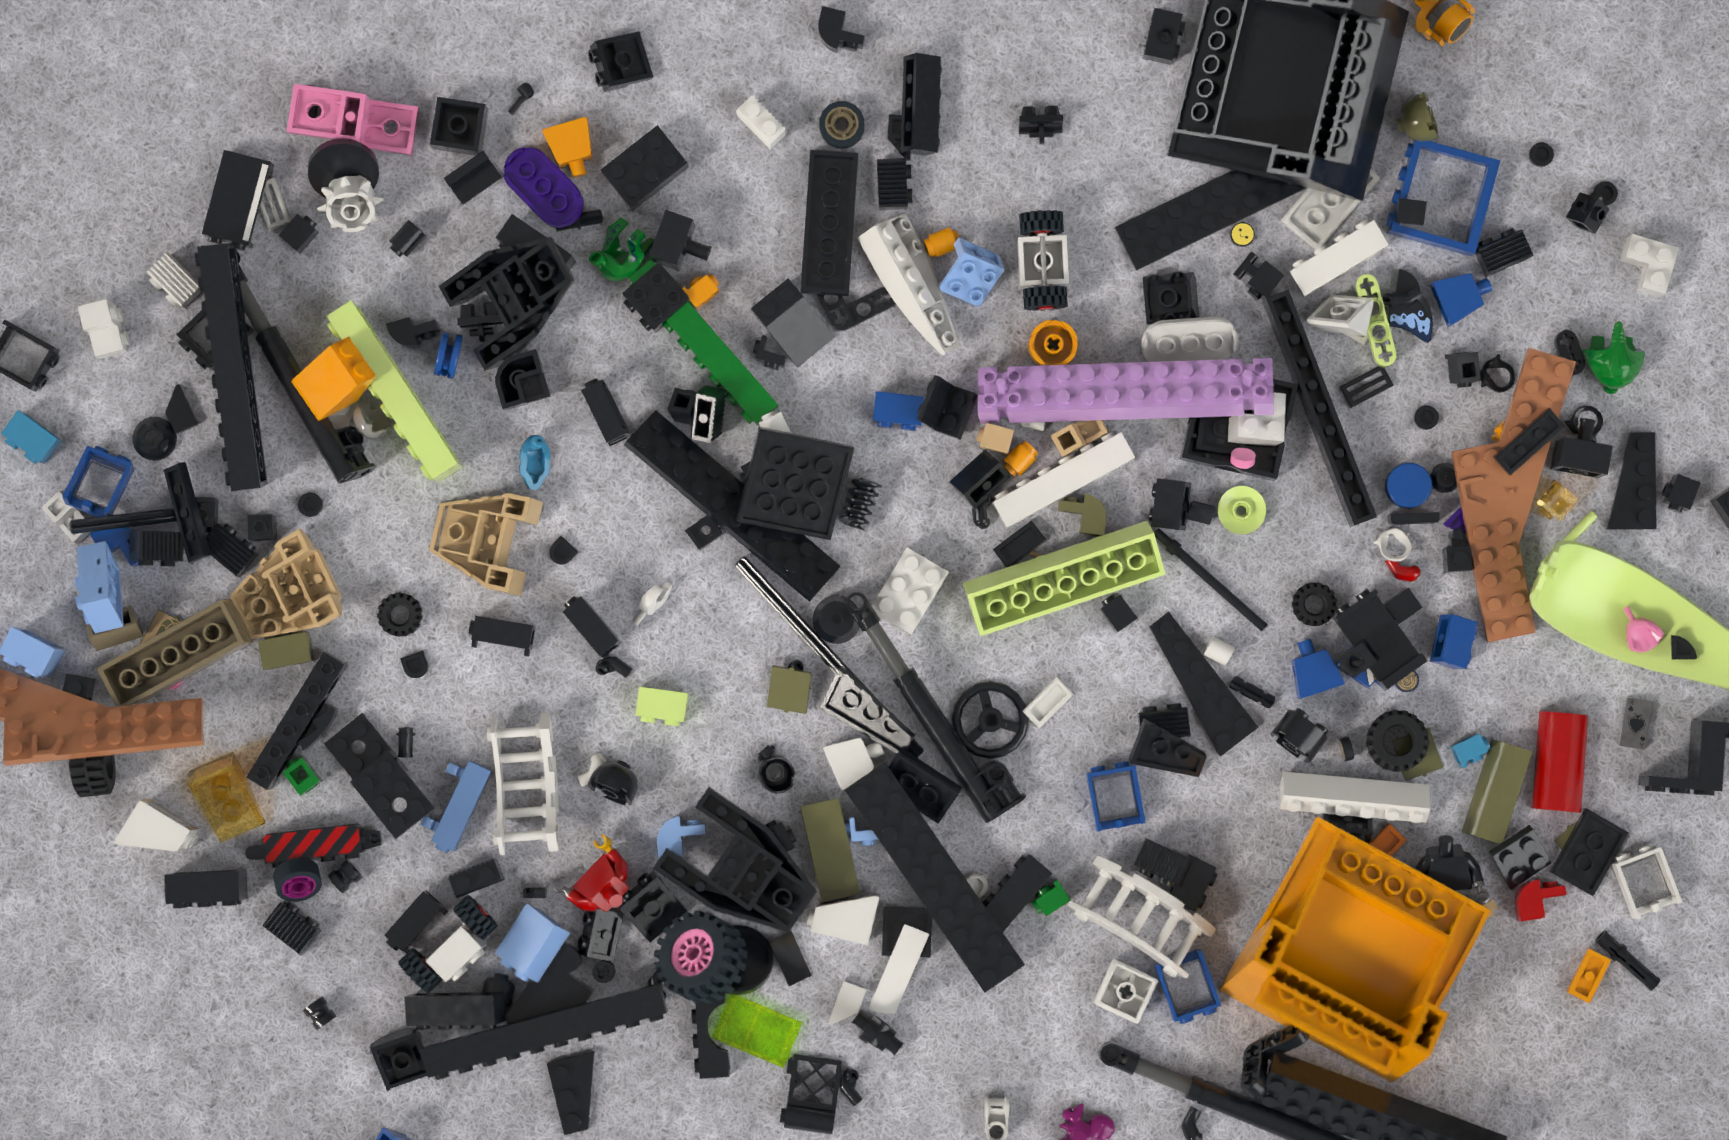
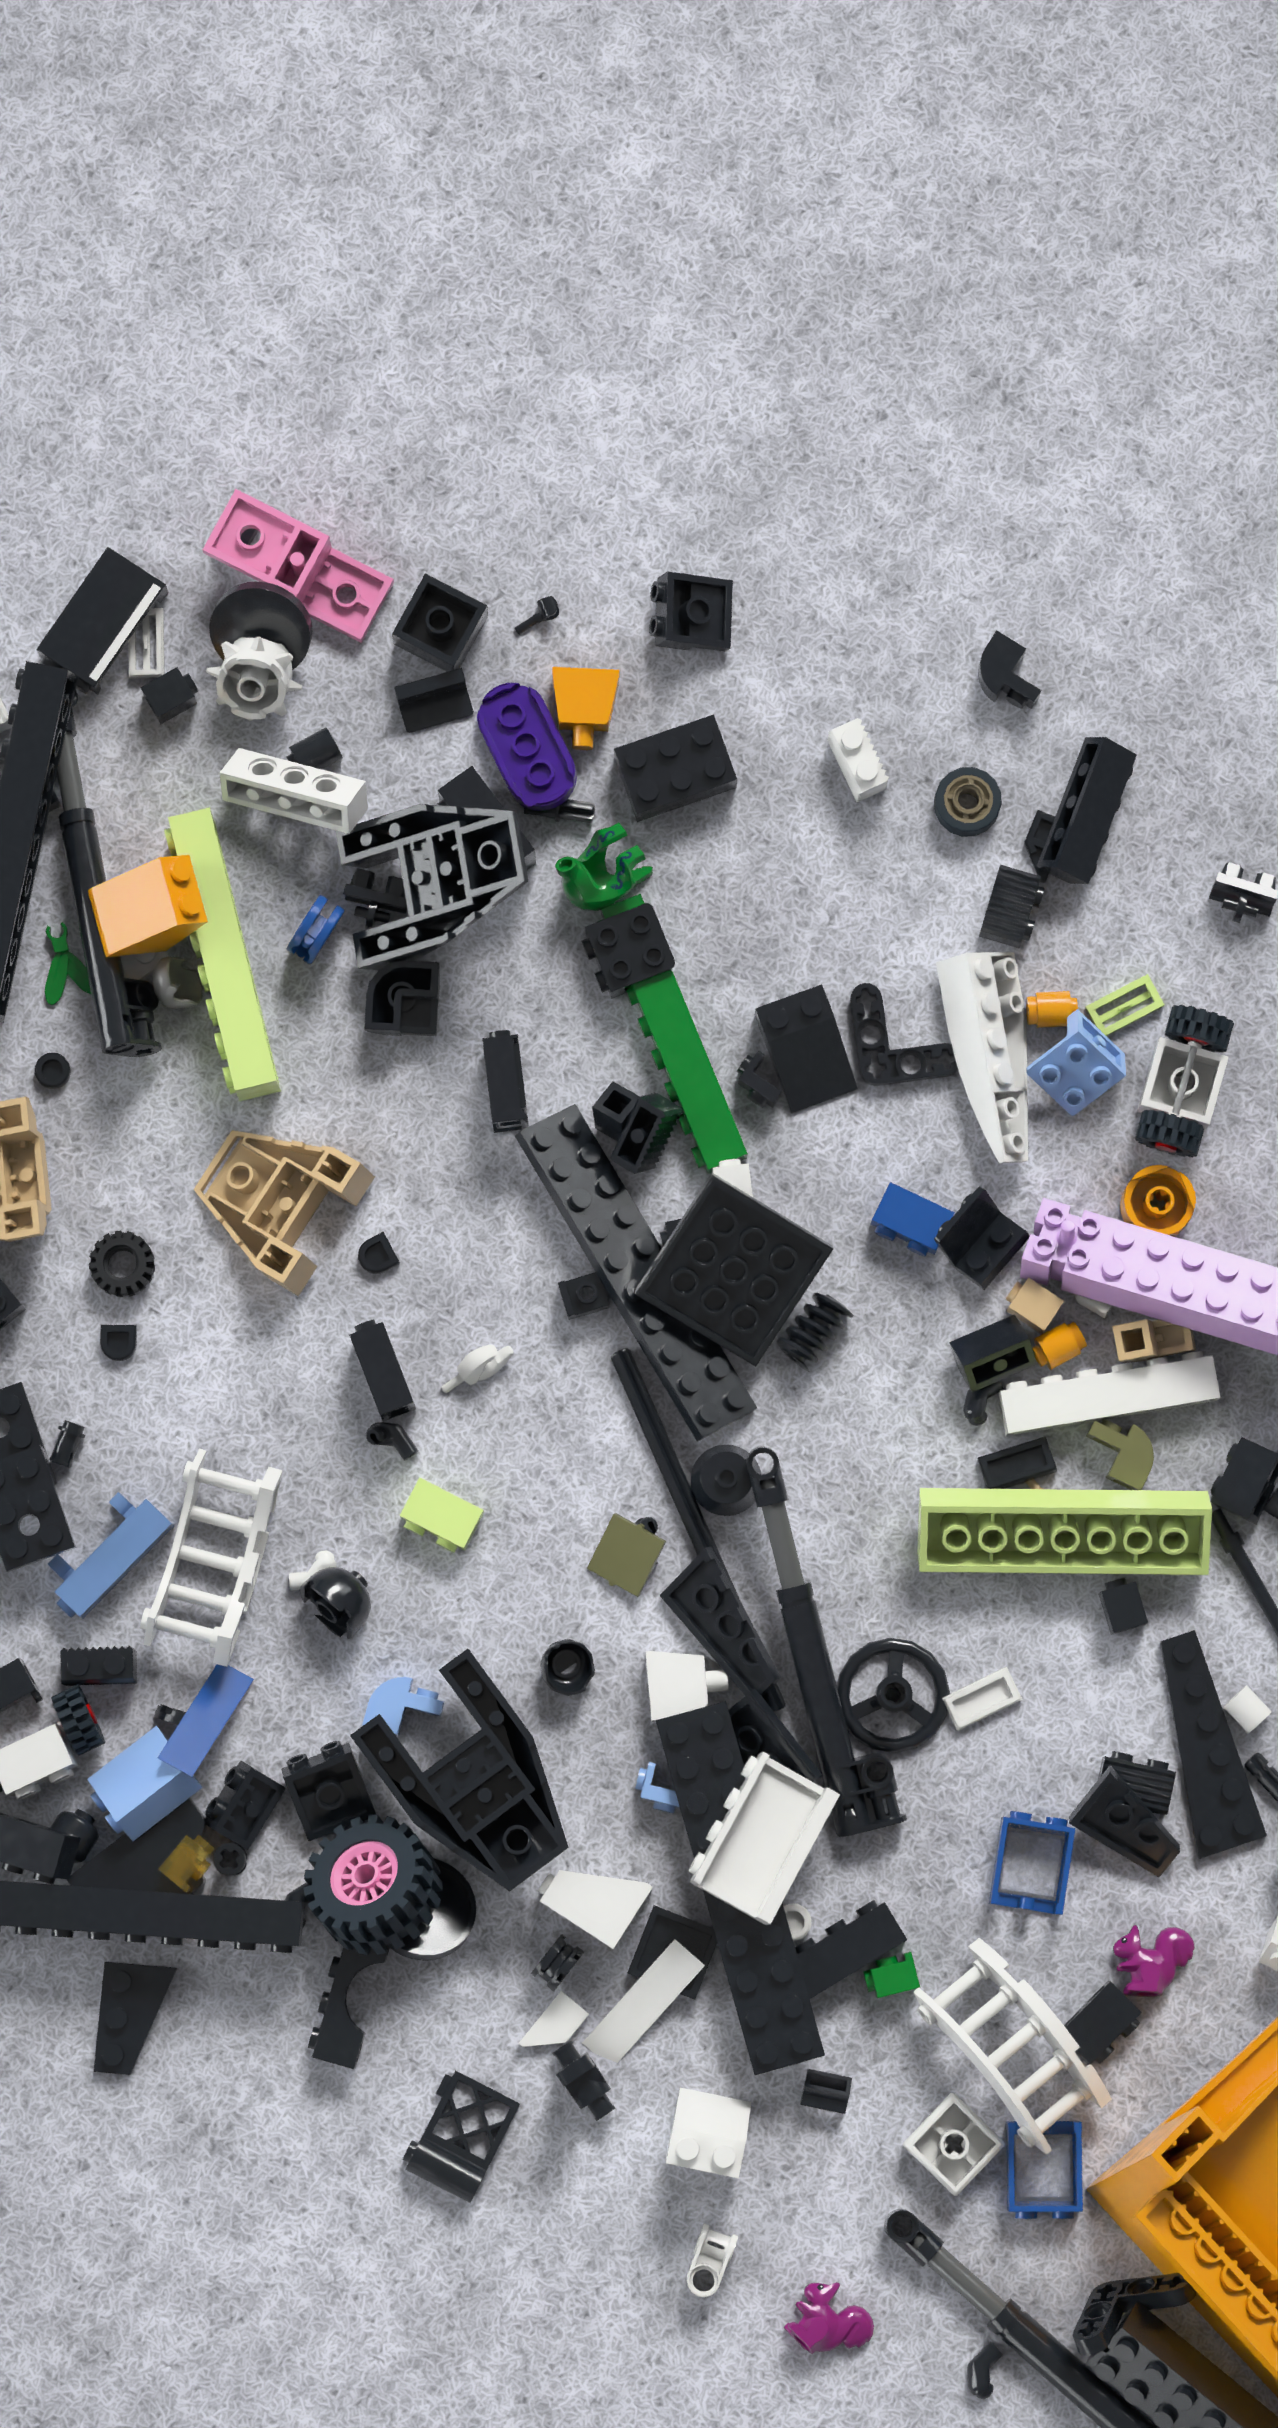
camera: 15 degrees right, 5 degrees down
black brick [386,317,441,348] -> none
black brick [469,616,536,657] -> none
dark azure arm [519,435,551,490] -> none
red torso [551,834,629,912] -> none
black brick [649,210,712,271] -> none
light orange brick [682,273,720,311] -> none
clear neon green piece [711,994,802,1068] -> none
black piece [758,745,775,761] -> none
black bracket [765,820,797,852] -> none
black slope [769,931,812,986] -> none
black plate [800,150,858,296] -> none
olive brick [800,798,860,902] -> none
black arm [840,1069,863,1106] -> none
white brick [872,547,949,636] -> none
black brick [1134,838,1193,887] -> none
none -> green piece [45,922,91,1005]
none -> sticker [157,1664,254,1777]
none -> clear yellow brick [158,1835,215,1893]
none -> white brick [220,748,368,834]
none -> black wheel [531,1934,584,1992]
none -> white slope [665,2087,751,2179]
none -> white panel [688,1752,840,1925]
none -> black piece [800,2069,852,2114]
none -> yellowish green tile [1085,974,1165,1036]
none -> magenta animal [1113,1925,1195,1997]

